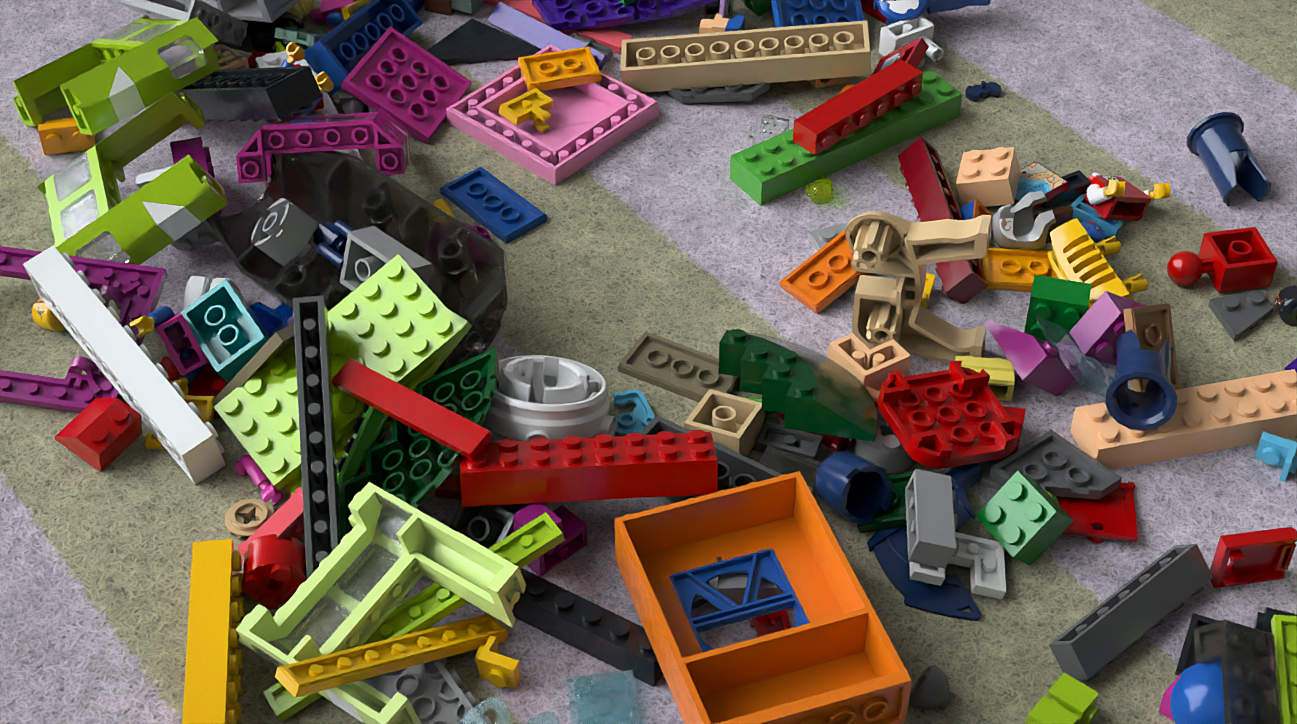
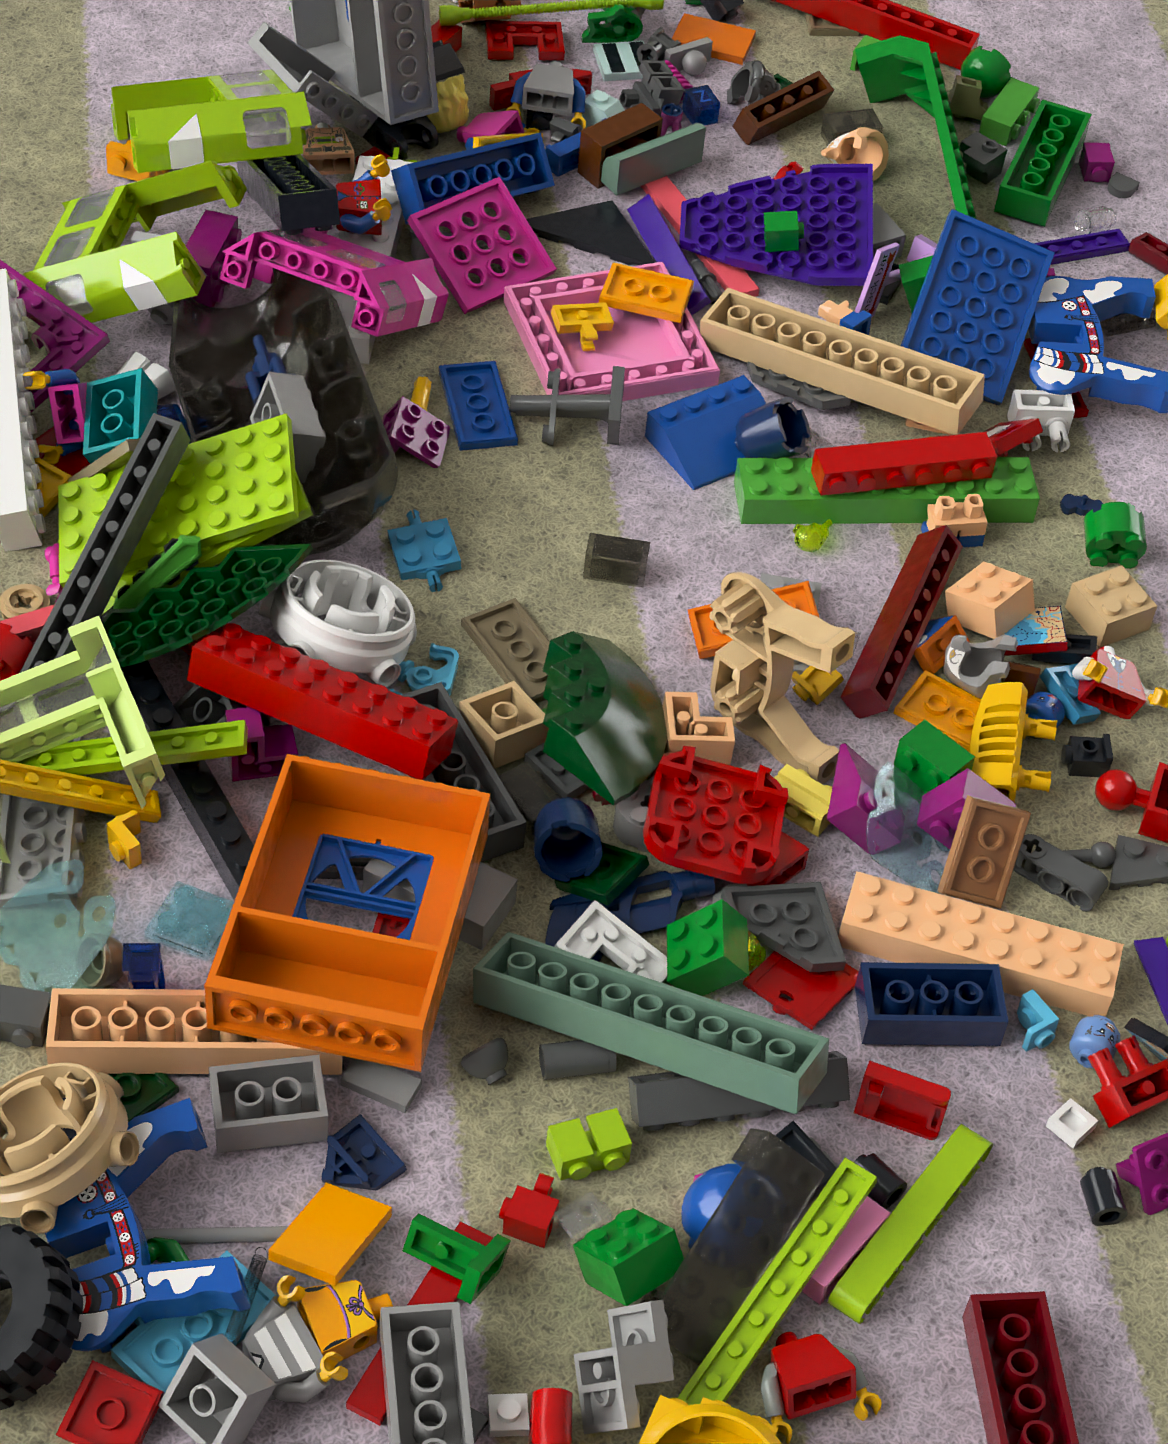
camera: 25 degrees right, 5 degrees up
light grey brick [251,198,318,266] -> none
sand green wing [274,26,328,48] -> none
red tile [331,358,492,460] -> none
light grey brick [905,469,959,569] -> none
dark blue piece [1105,329,1178,430] -> none
none -> dark azure plate [387,510,462,592]
none -> sand green brick [473,932,829,1115]
none -> dark grey piece [510,366,625,445]
none -> dark grey pin [539,1040,616,1080]
none -> clear smoke brick [583,533,651,588]
none -> blue slope [645,375,766,490]
none -> dark blue cylinder [735,396,811,459]
none -> dark blue brick [855,962,1009,1046]
none -> light nougat hips [921,494,988,547]
none -> dark grey piece [1013,834,1108,912]
none -> black brick [1061,734,1113,777]
none -> dark grey bar [1062,842,1116,868]
none -> tan brick [1065,565,1157,648]
none -> green brick [1083,502,1147,569]

